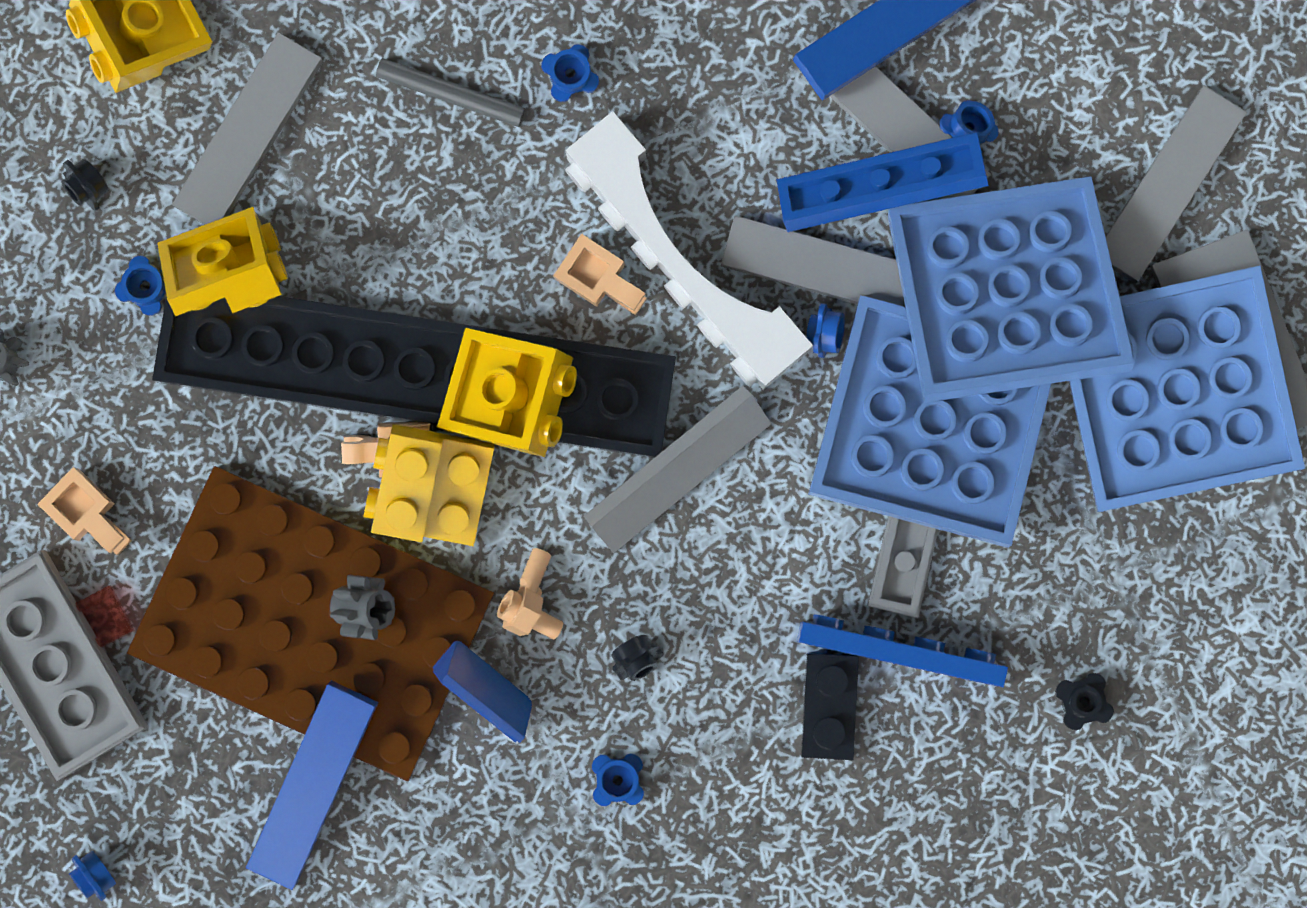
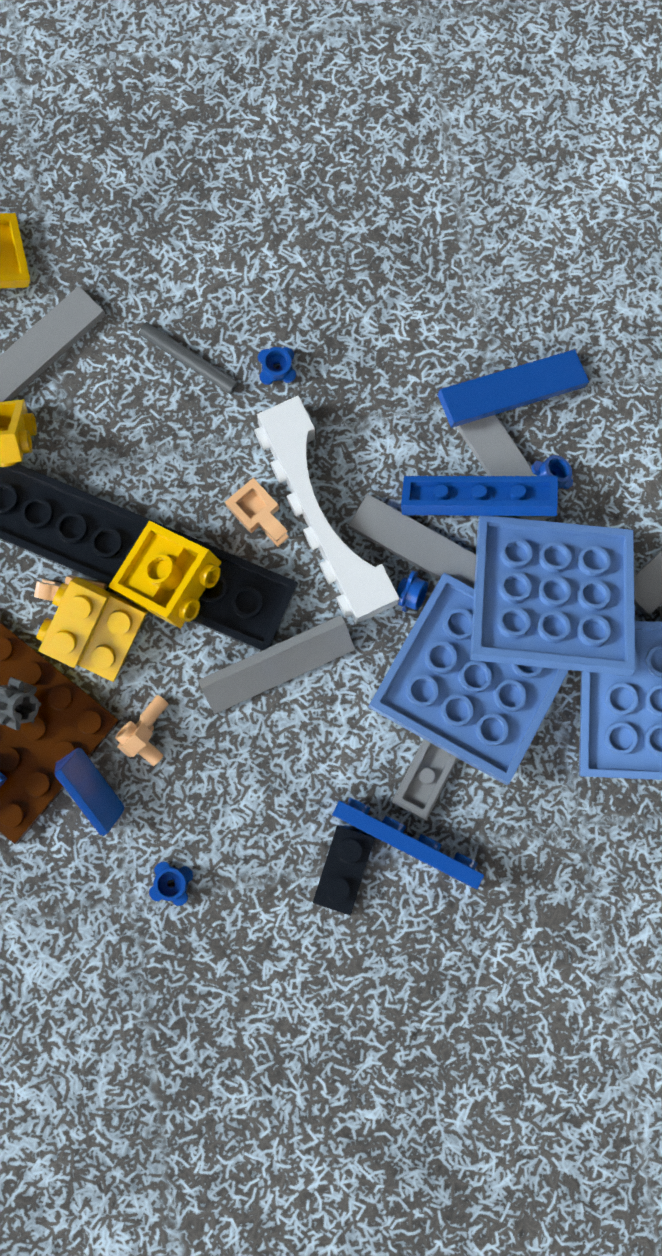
camera: 10 degrees right, 5 degrees down
black plate [611,635,664,681] -> none
black plate [1055,673,1114,730] -> none

